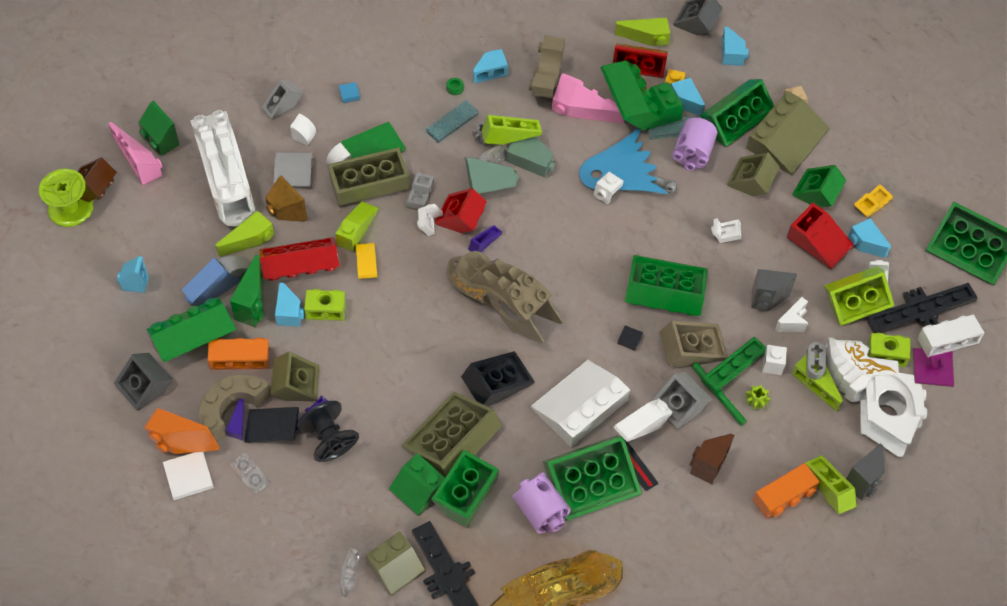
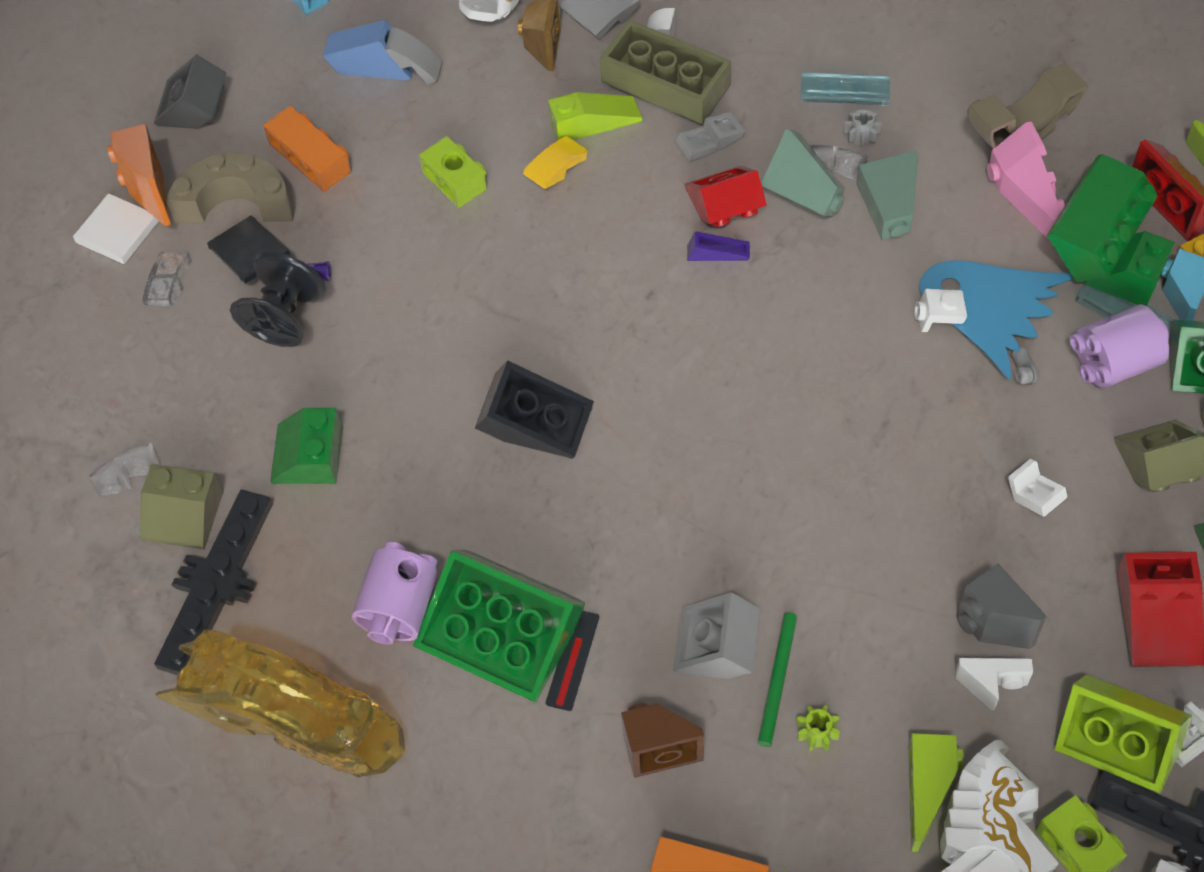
camera: 55 degrees right, 0 degrees up
green slope [146,297,236,363] -> none
lime slope [215,211,275,257] -> none
dark purple piece [226,399,245,440] -> none
green slope [230,255,265,327] -> none
red slope [259,237,340,281] -> none
olive slope [270,352,319,401] -> none
medium azure slope [275,282,305,327] -> none
green tile [341,121,406,159] -> none
olive slope [401,392,502,477] -> none
white bracket [417,204,443,236] -> none
green slope [432,450,499,528] -> none
green tile [446,78,464,95] -> none
dark tan animal [446,251,563,343] -> none
medium azure slope [473,49,508,83] -> none
lime slope [481,115,542,145] -> none
white slope [531,360,630,448] -> none
white slope [613,398,673,442] -> none
black tile [617,325,643,351] -> none
green slope [625,255,708,316] -> none
dark tan slope [659,321,728,367] -> none
green tile [701,336,766,394] -> none
white brick [762,345,787,375] -> none
light grey beam [806,342,826,380] -> none

